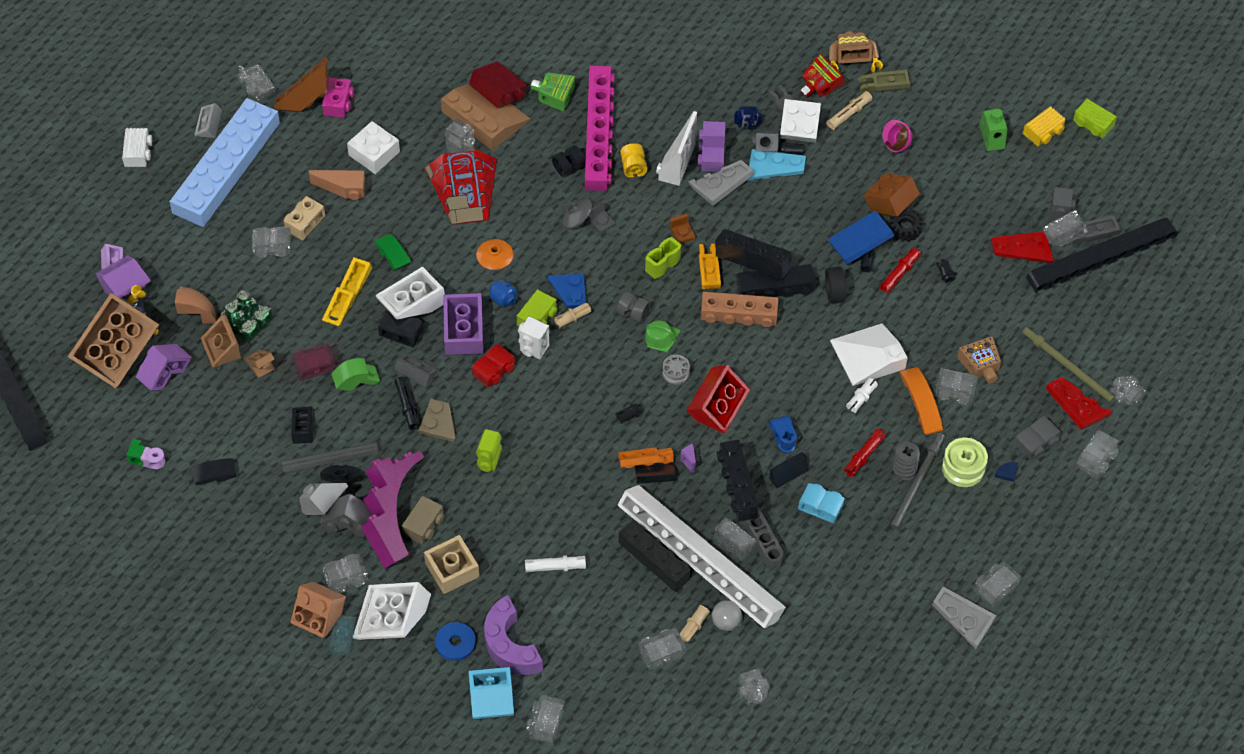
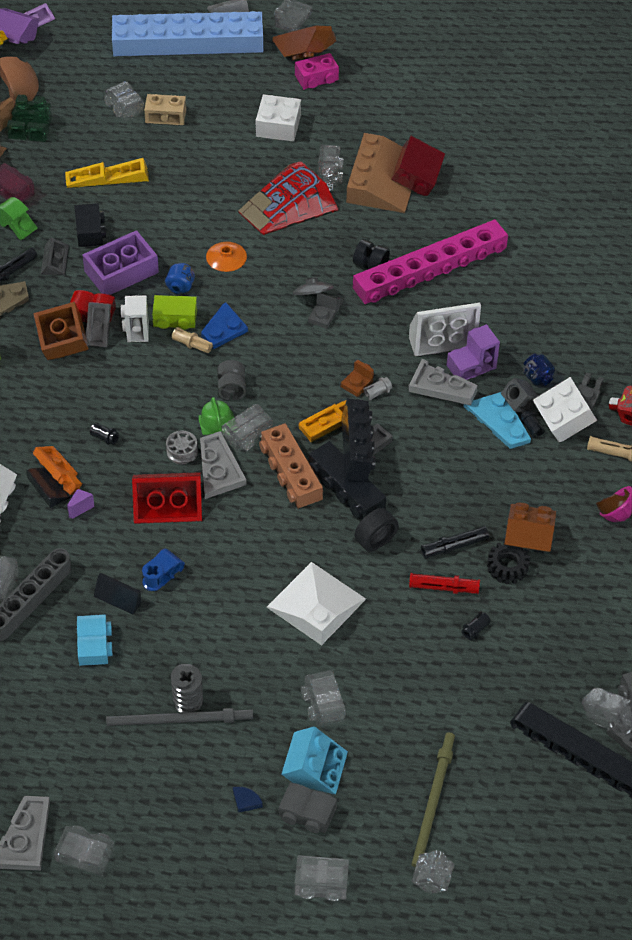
camera: 60 degrees right, 5 degrees down
nougat slope [309,170,365,200] -> none
green slope [374,234,411,271] -> none
white slope [376,267,445,319] -> none
bright green torso [531,73,575,111] -> none
yellow wheel [620,143,647,178] -> none
lime brick [645,237,681,279] -> none
black brick [717,439,758,522] -> none
blue tile [828,211,894,265] -> none
red pin [844,429,886,477] -> none
white pin [846,378,878,413] -> none
orange slope [899,367,943,435] -> none
yellowish green wheel [942,437,988,487] -> none
medium nougat torso [957,336,1001,384] -> none
red wing [991,231,1054,264] -> none
red wing [1045,377,1112,430] -> none
none -> dark orange brick [33,302,89,360]
none -> flat silver plate [86,302,111,347]
none -> light grey wing [200,431,246,499]
none -> clear brick [221,404,273,453]
none -> medium azure slope [281,726,348,794]
none -> light grey pin [363,377,392,400]

